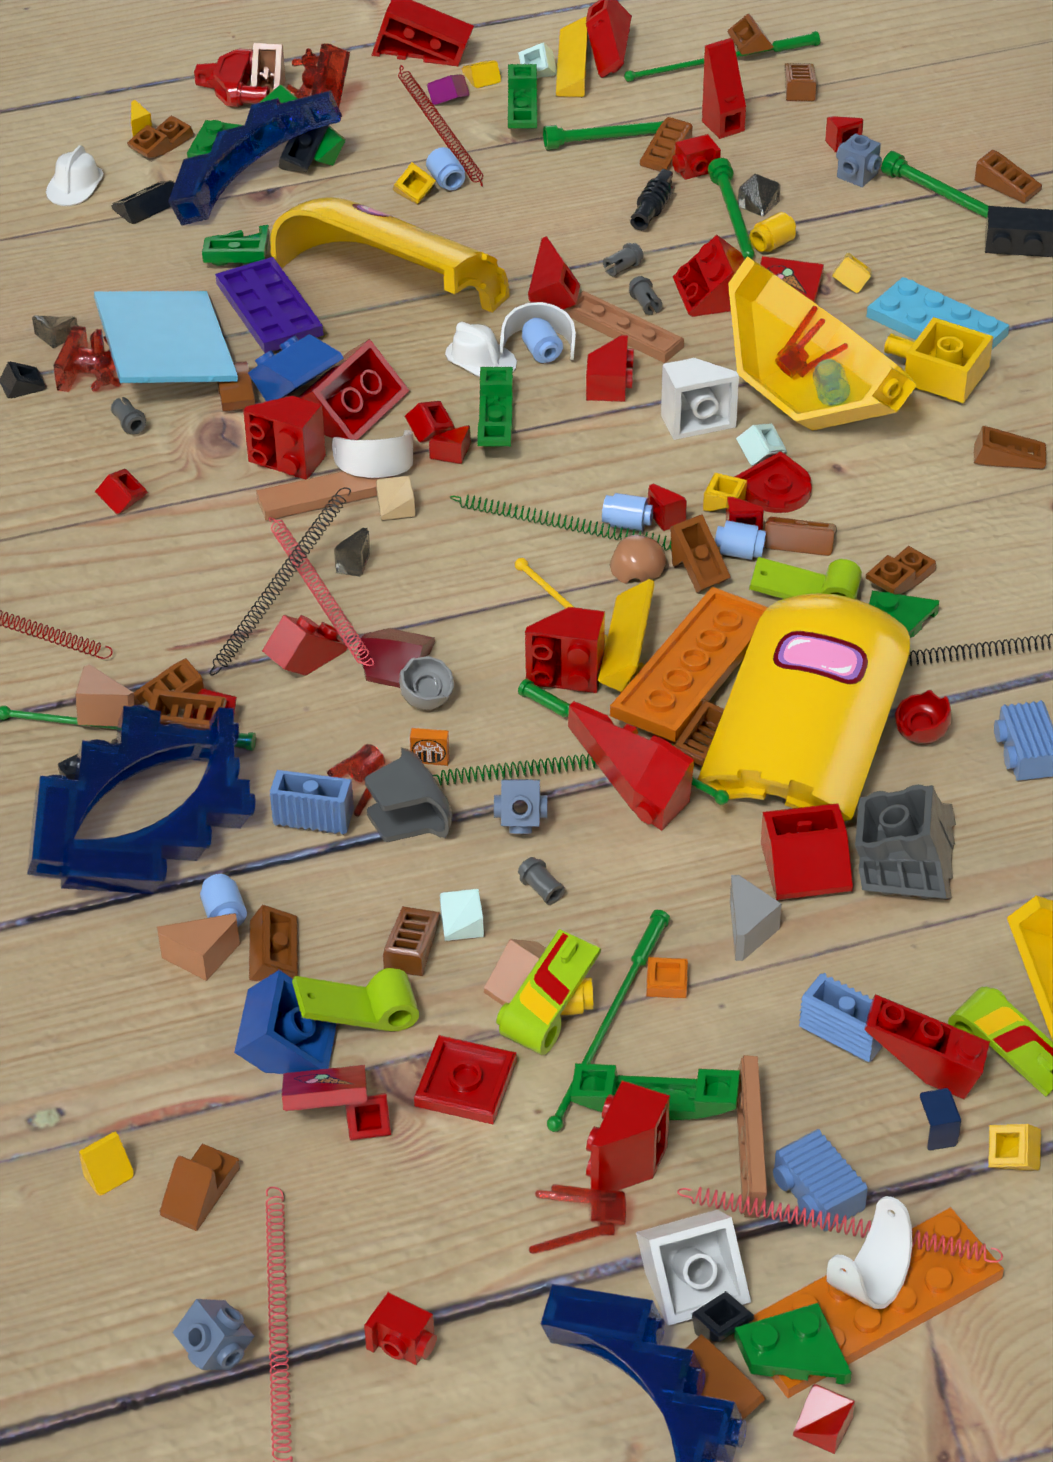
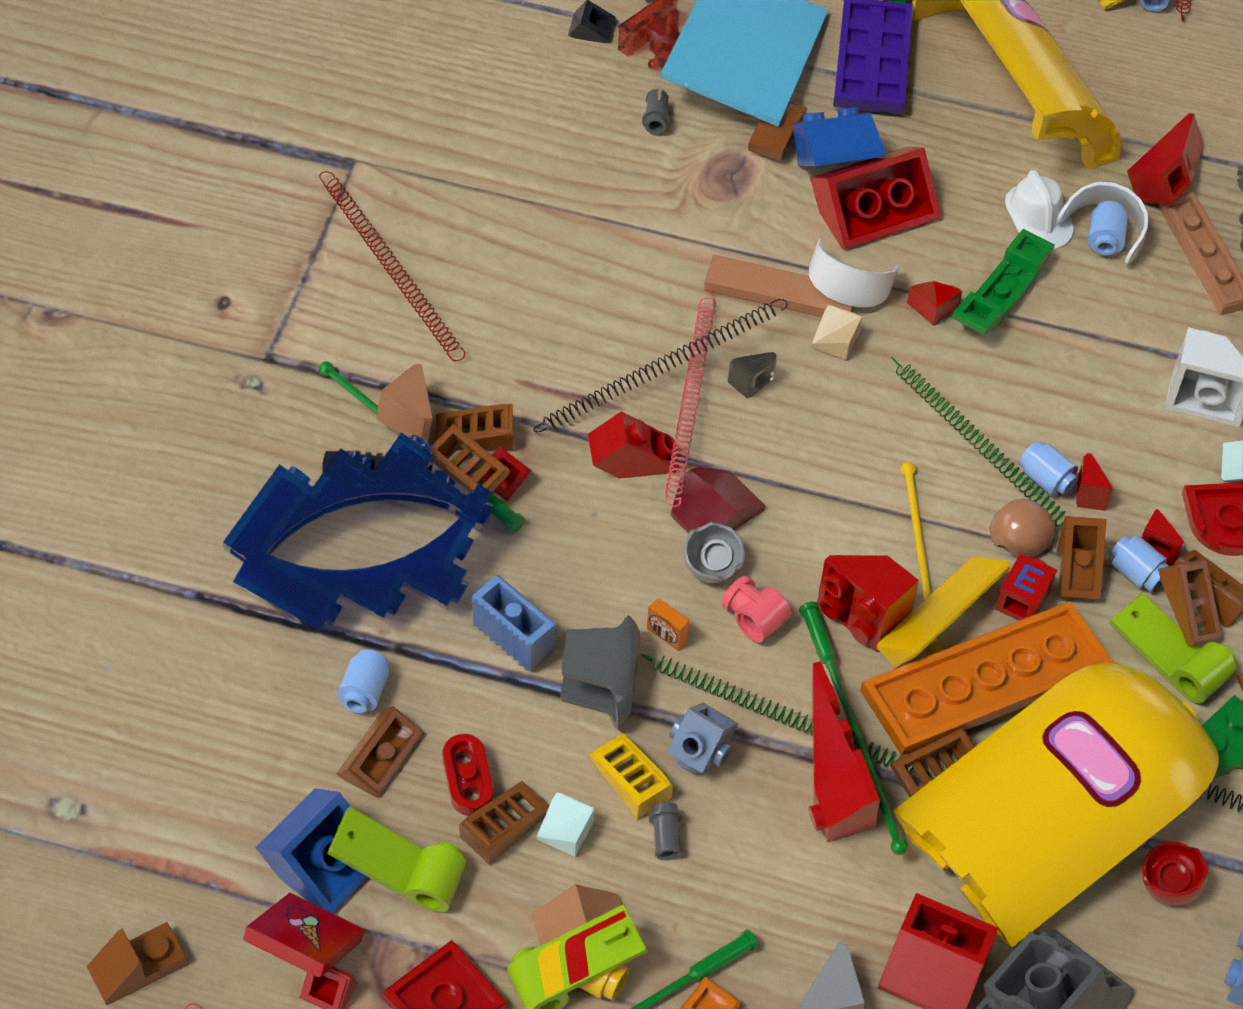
camera: 30 degrees right, 10 degrees up
yellow slope [79,1131,134,1196] -> none
red slope [95,468,148,514] -> none
nougat slope [157,913,240,981] -> none
red slope [243,396,326,480] -> none
clear red plant [327,744,385,817] -> none
red slope [404,401,455,442] -> none
red slope [586,335,634,402] -> none
yellow slope [703,473,747,511] -> none
none -> red plate [442,734,493,816]
none -> yellow slope [589,733,673,820]
none -> coral piece [722,576,792,643]
none -> red brick [995,553,1057,621]
none -> dark orange slope [1158,559,1223,646]

